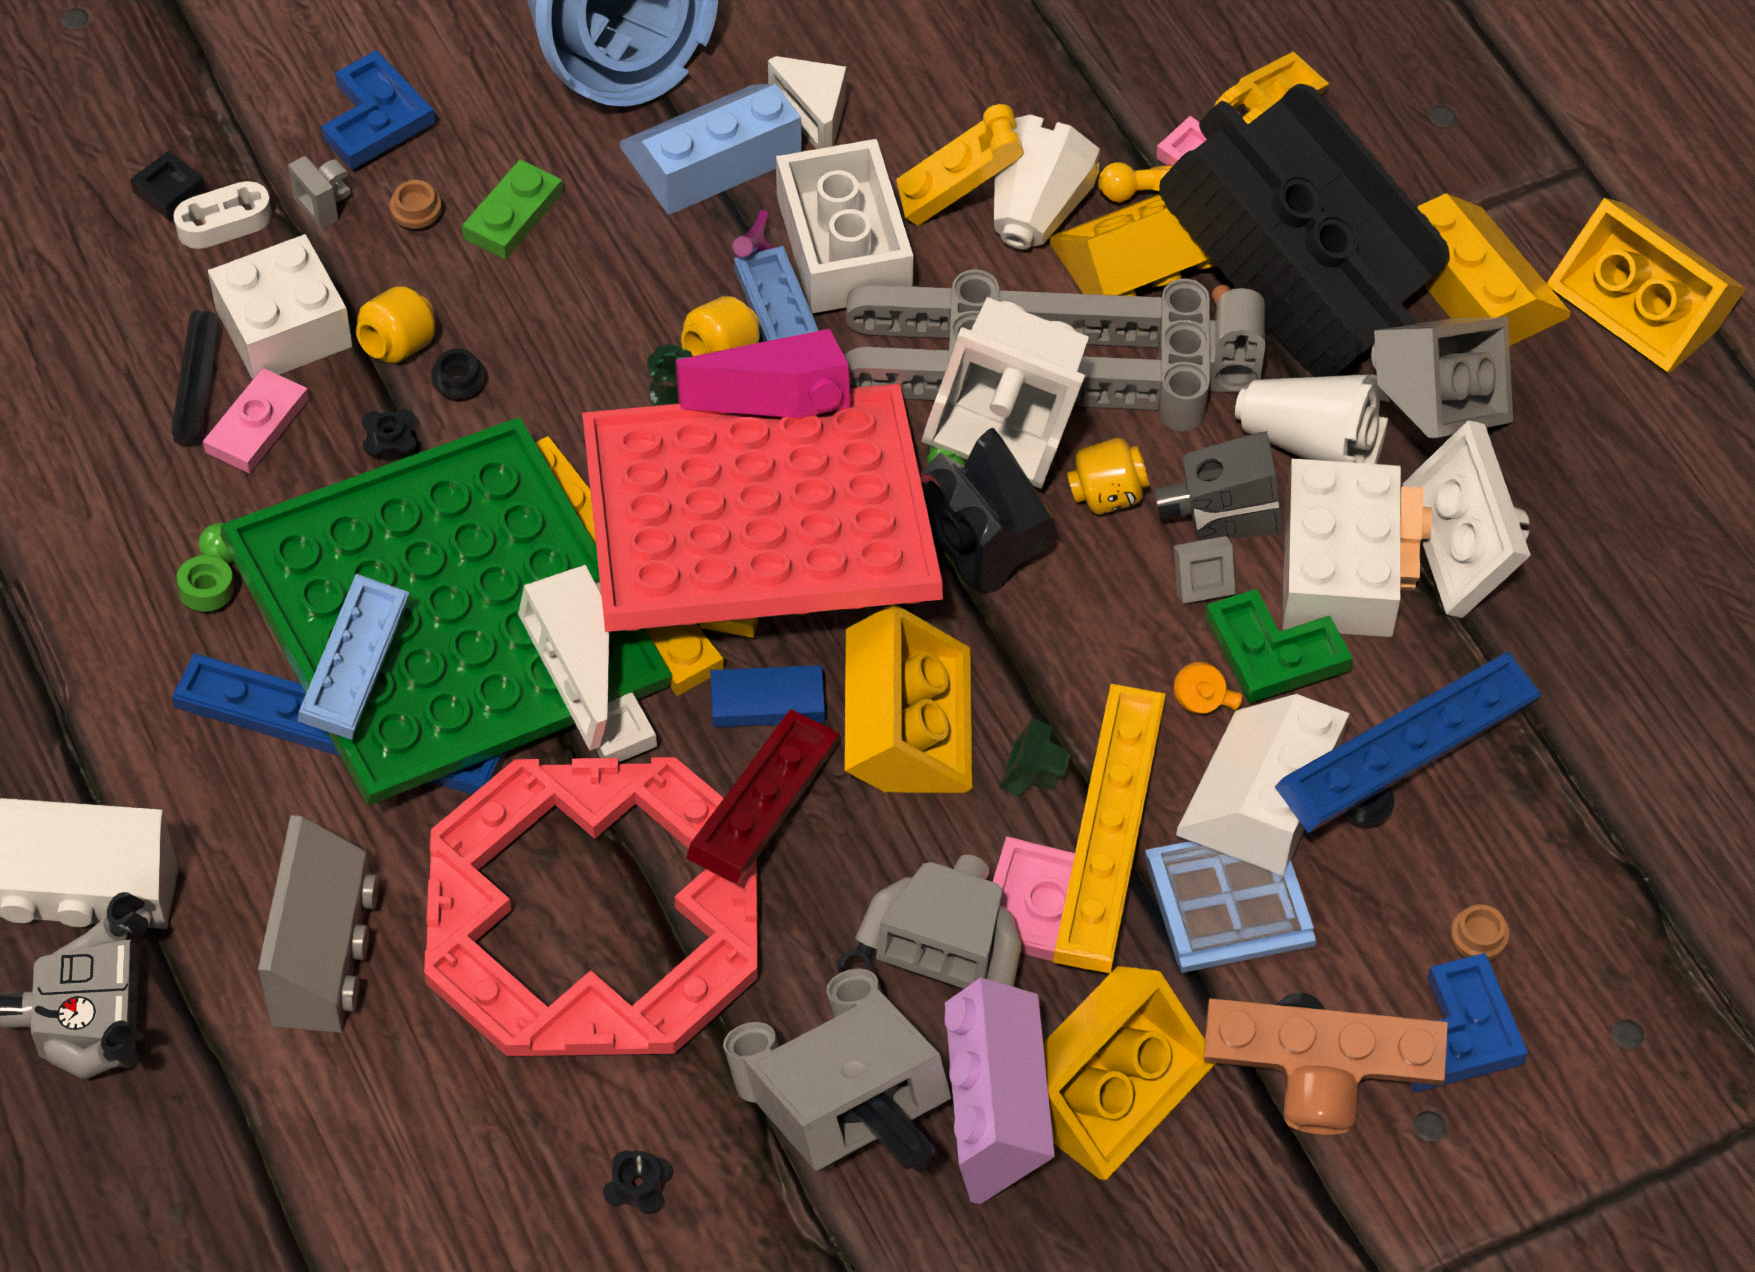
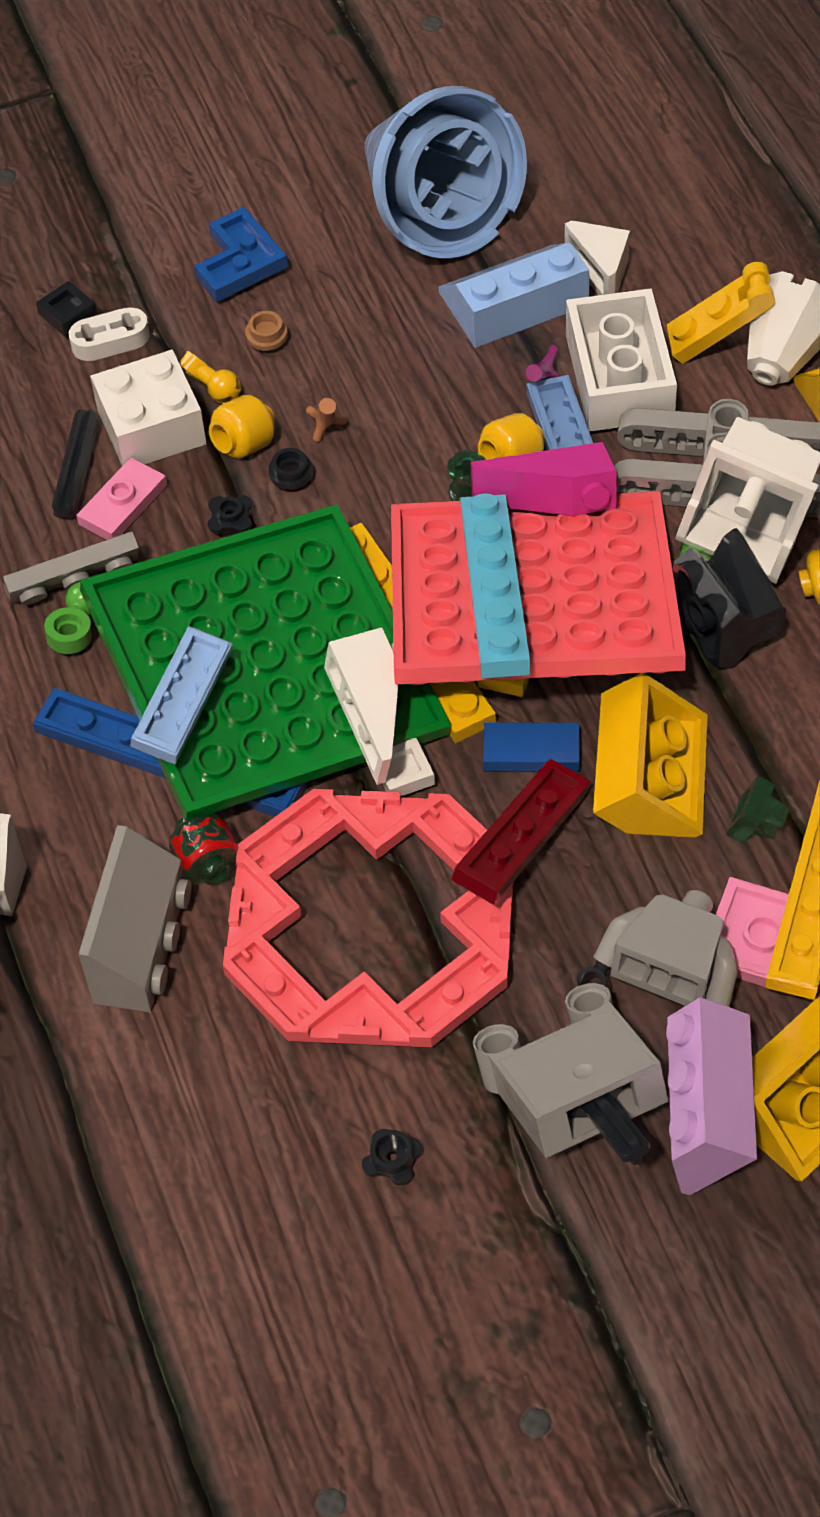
camera: 10 degrees right, 0 degrees up
light grey tile [288,155,351,230] -> none
bright green plate [462,159,563,260] -> none
none -> light grey plate [3,531,139,605]
none -> clear green head [169,813,238,885]
none -> yellow arm [179,351,241,404]
none -> nougat bar [306,398,347,442]
none -> medium azure plate [460,493,530,679]

